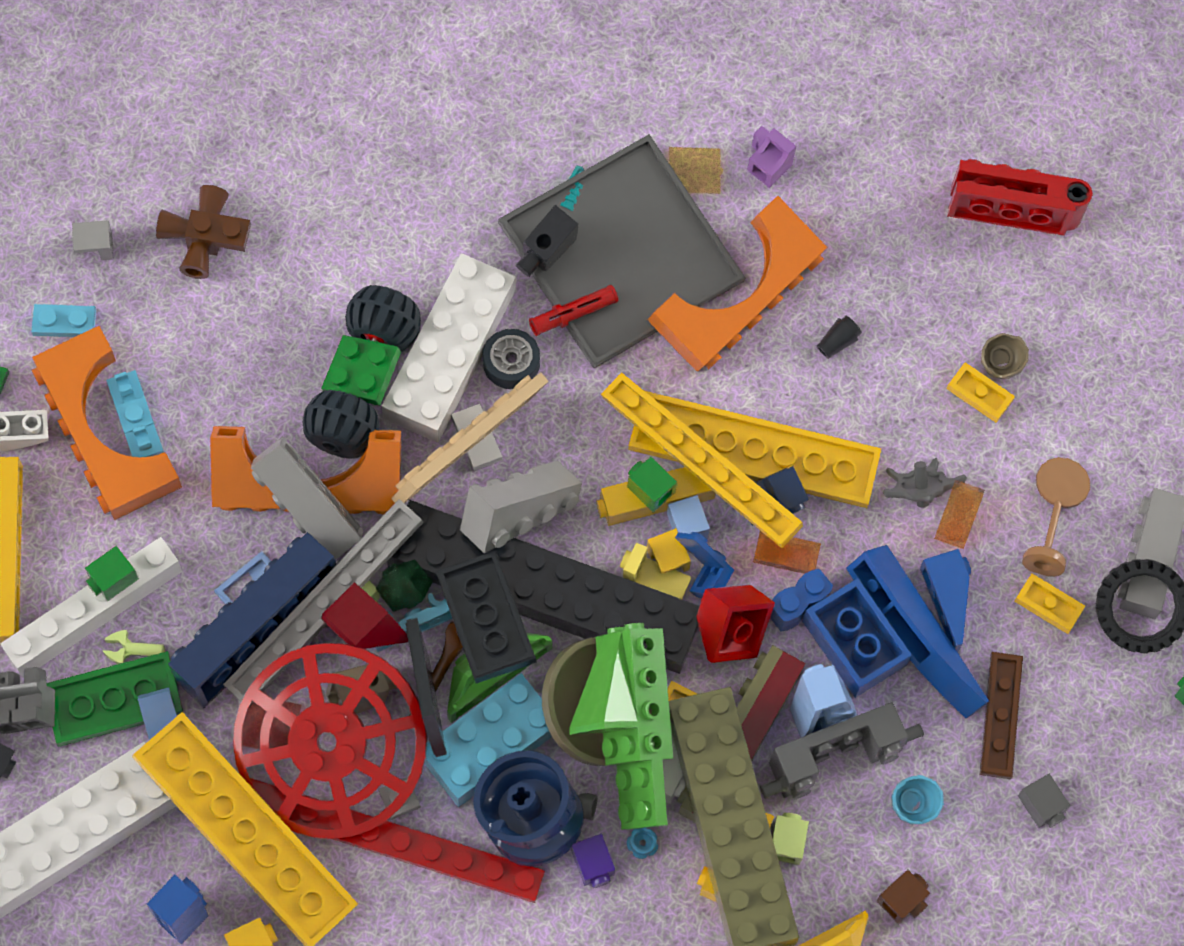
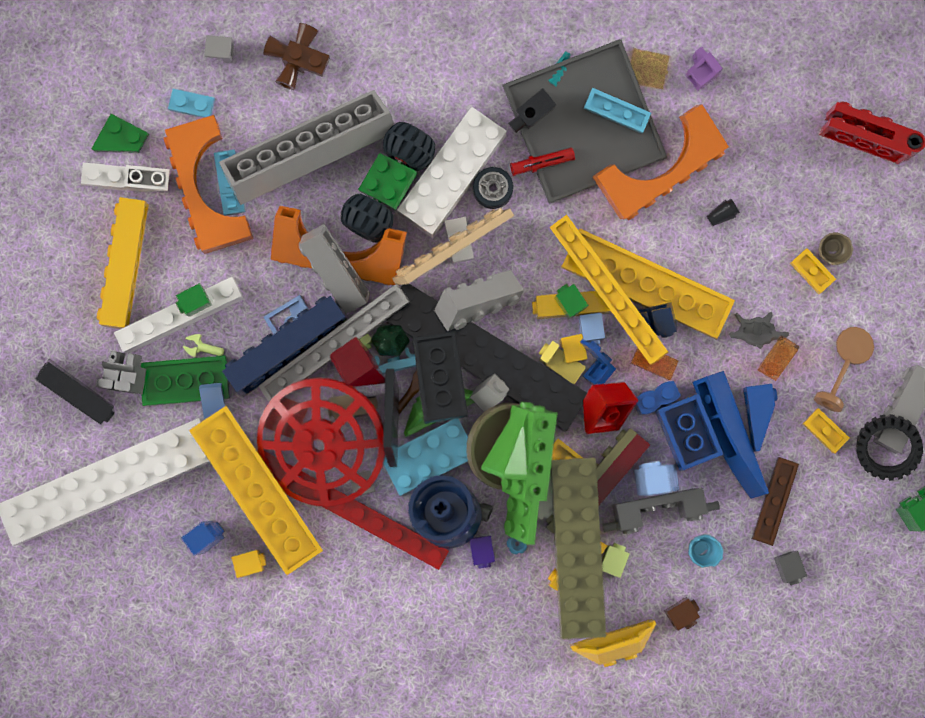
camera: 10 degrees right, 15 degrees up
none -> light grey brick [219,90,394,205]
none -> light grey brick [470,374,509,412]
none -> medium azure plate [583,88,651,134]

